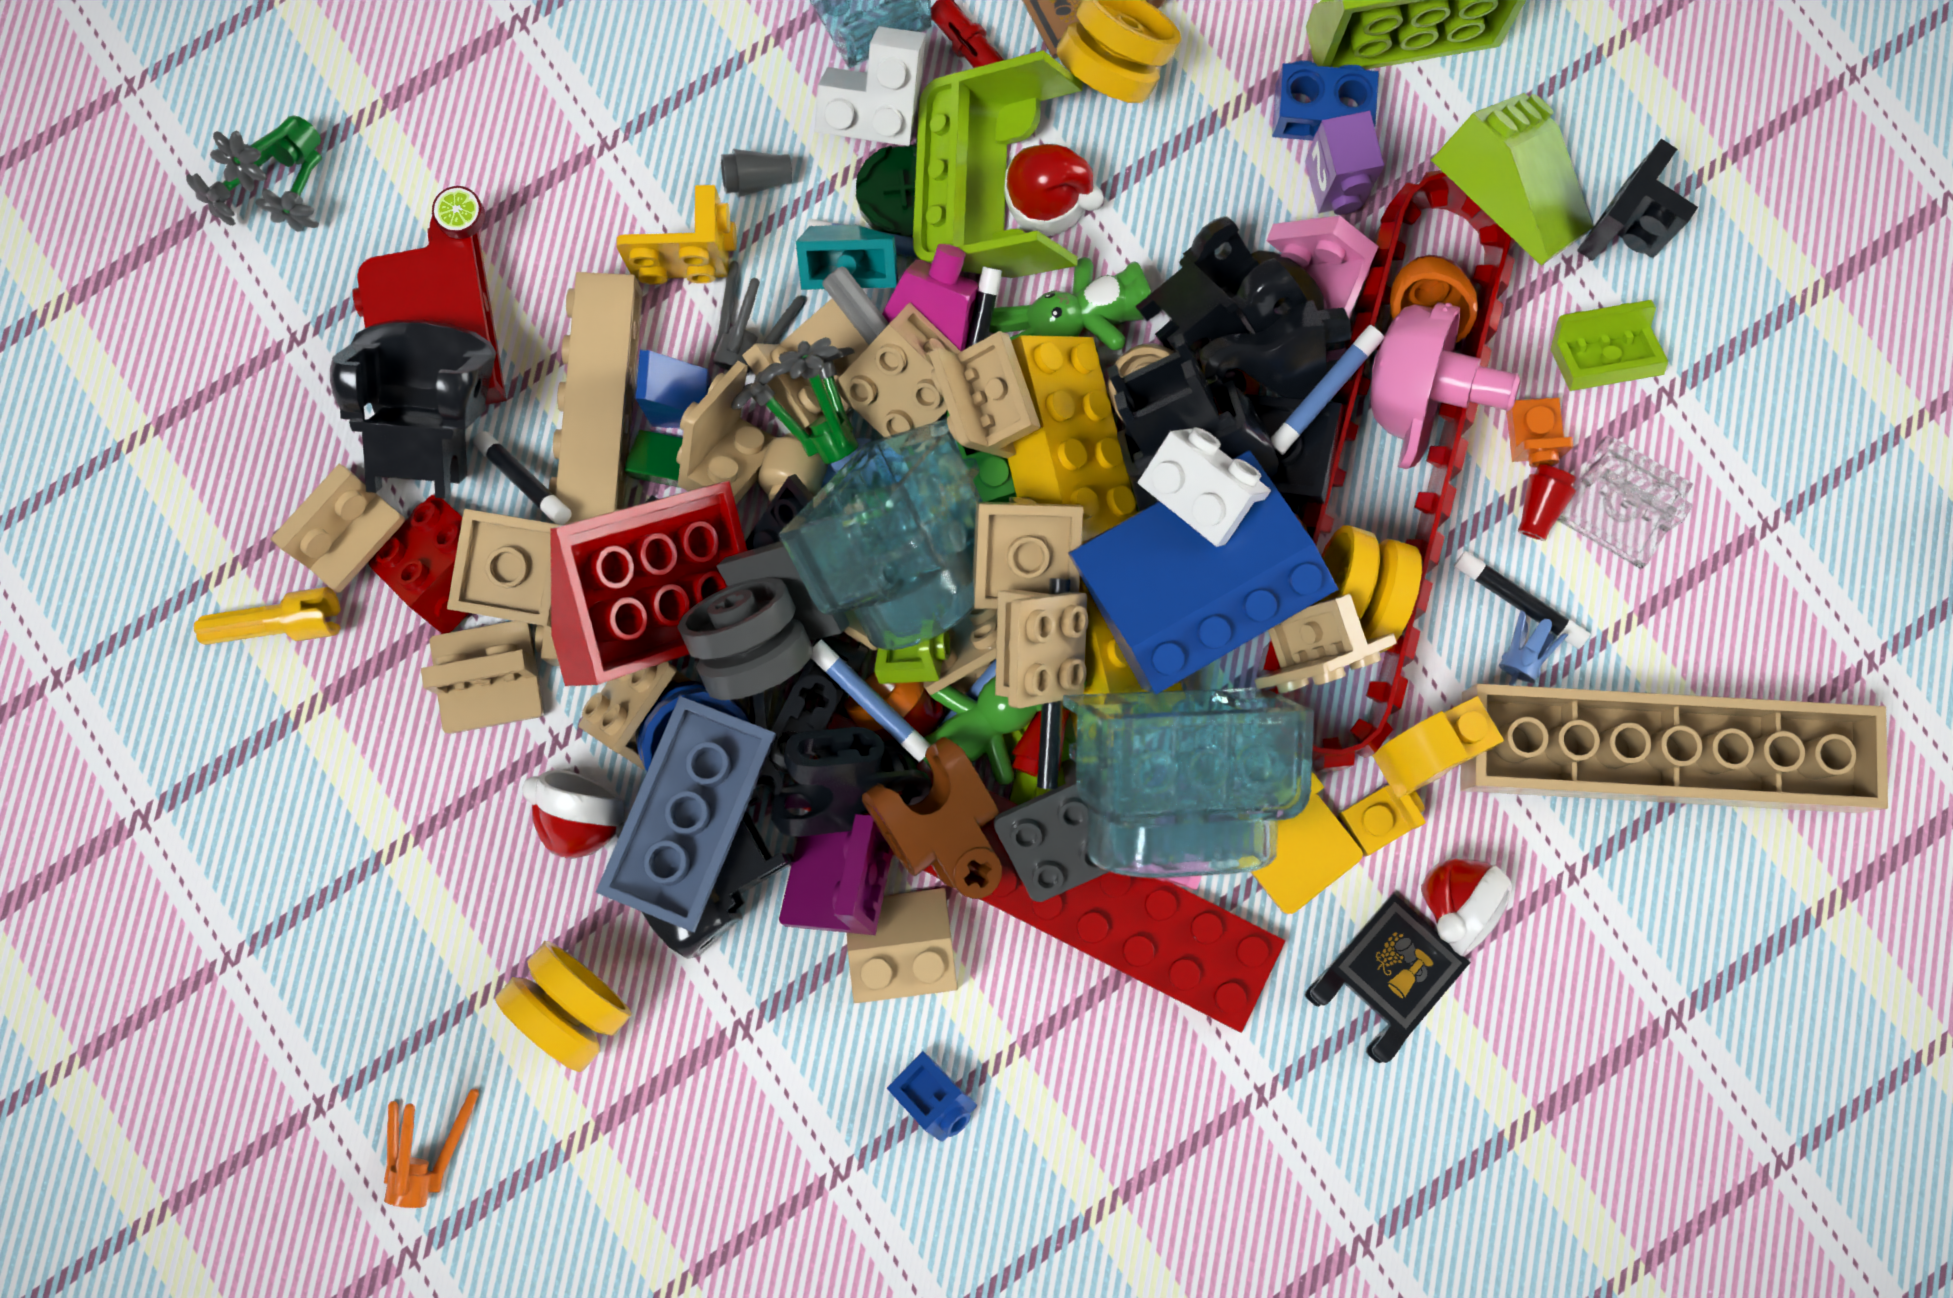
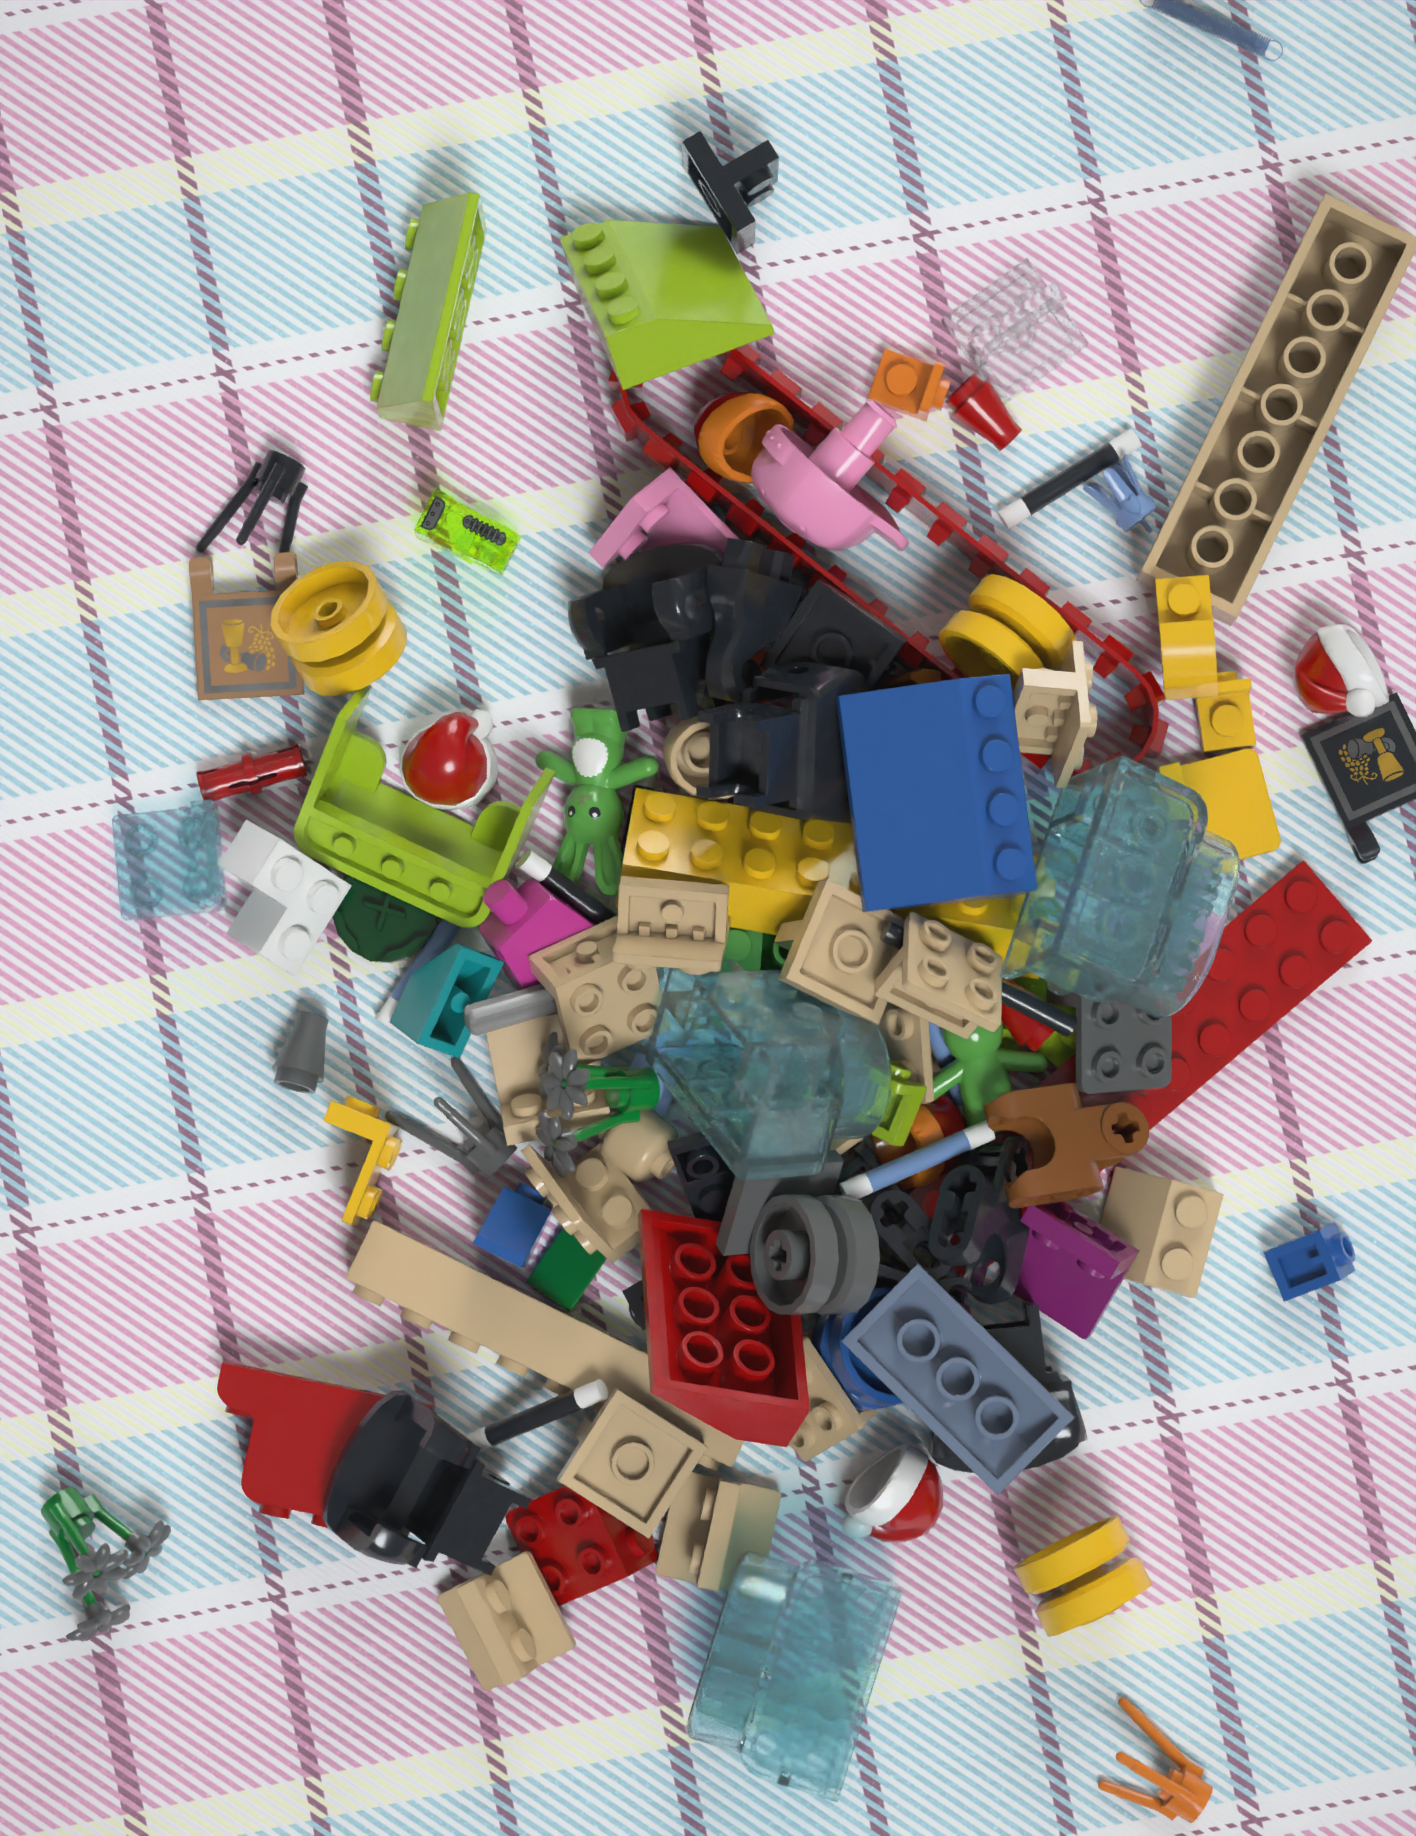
camera: 65 degrees left, 5 degrees up
yellow piece [194,586,341,645] -> none
tile [432,186,485,239] -> none
white bracket [1138,427,1271,547] -> none
medium blue bar [1270,325,1385,455] -> none
blue brick [1272,60,1379,141] -> none
medium lavender brick [1305,111,1384,215] -> none
lime bracket [1550,300,1669,391] -> none
none -> clear neon green leg [414,488,521,576]
none -> clear light blue brick [686,1551,903,1803]

